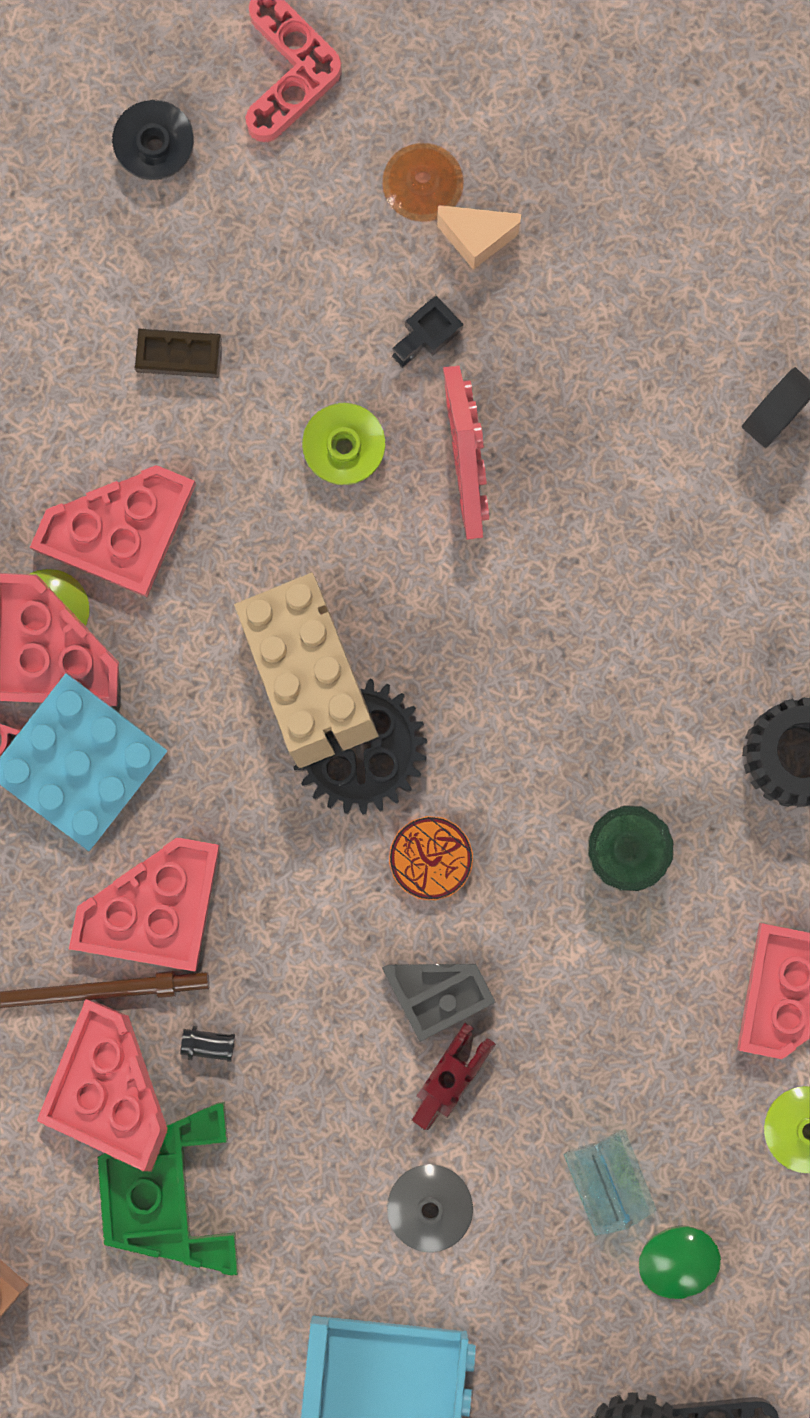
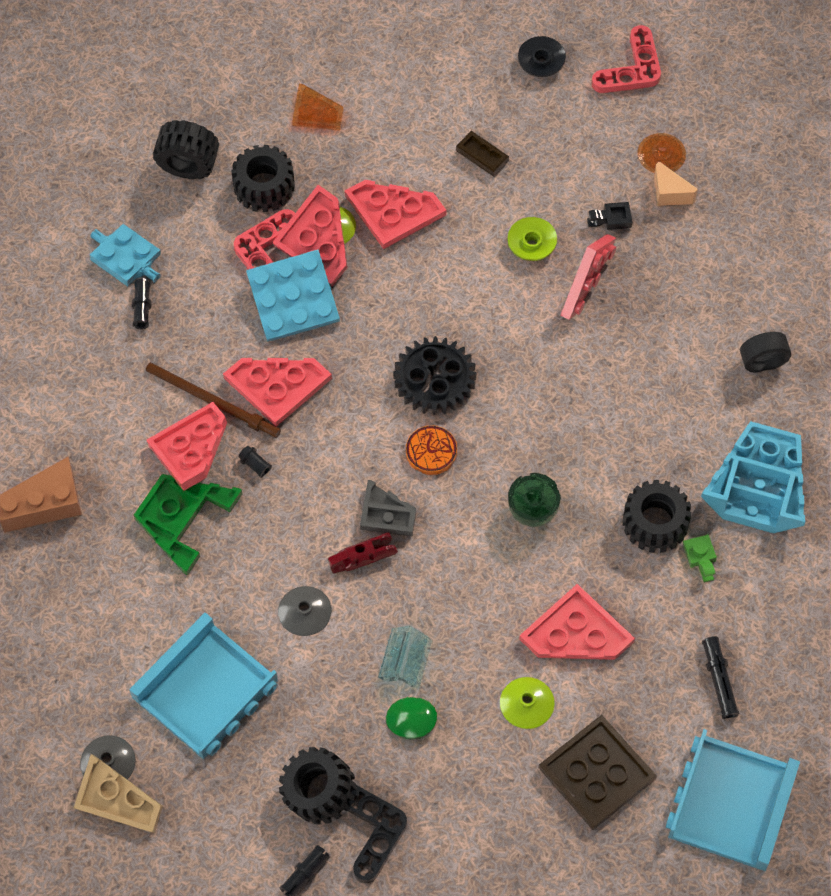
camera: 35 degrees right, 20 degrees down
tan piece [234,572,379,769] -> none

